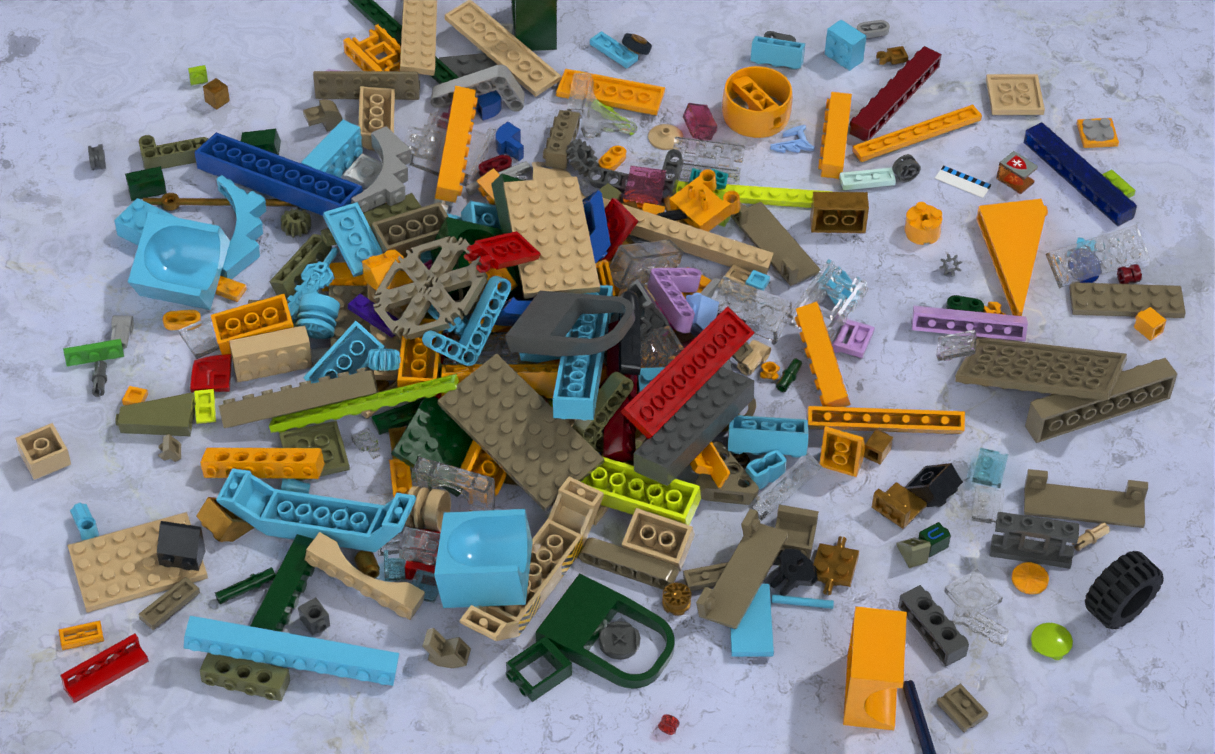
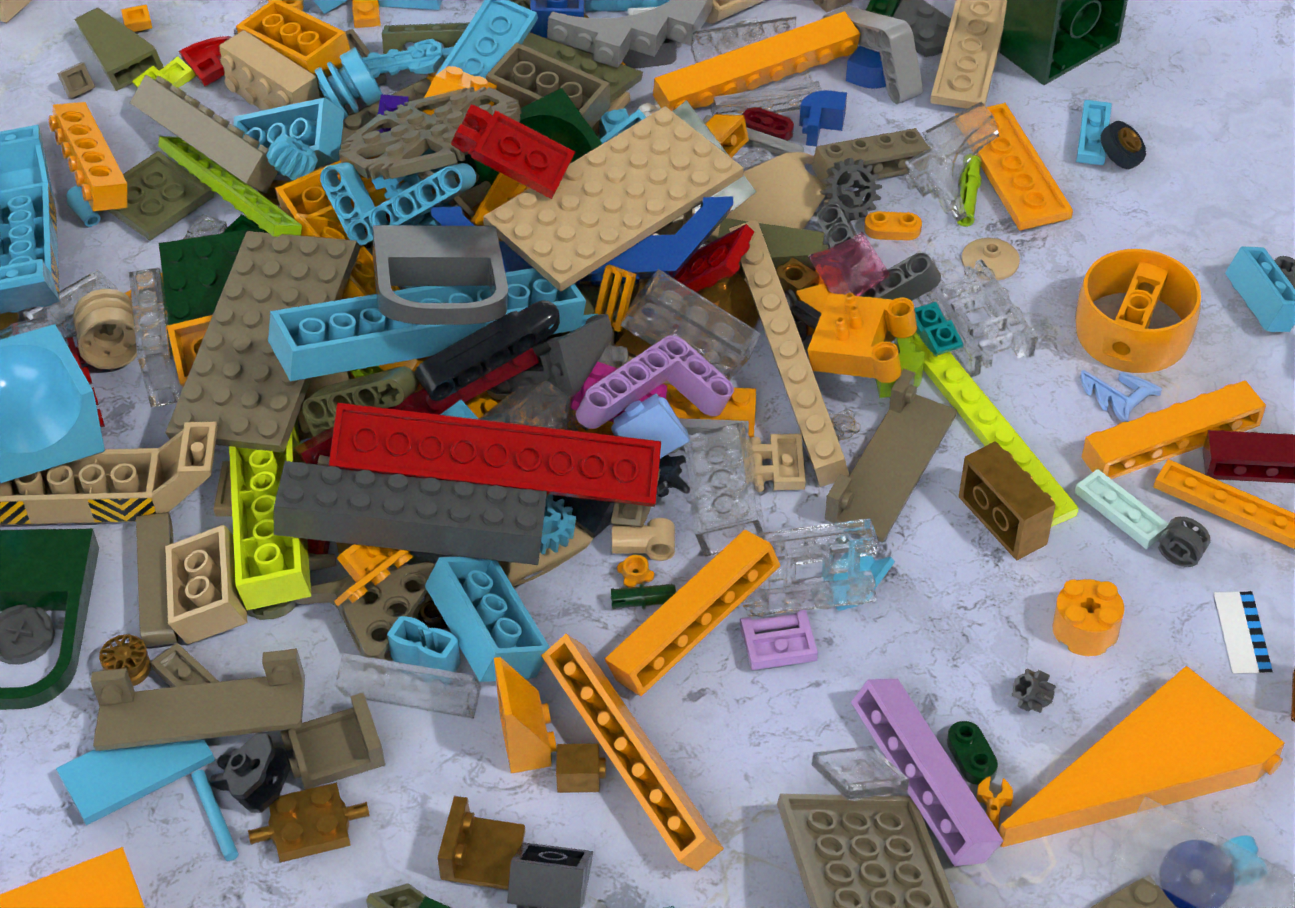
camera: 60 degrees right, 0 degrees up
clear pink brick [682,103,717,140] -> none
medium azure plate [745,270,770,293] -> none

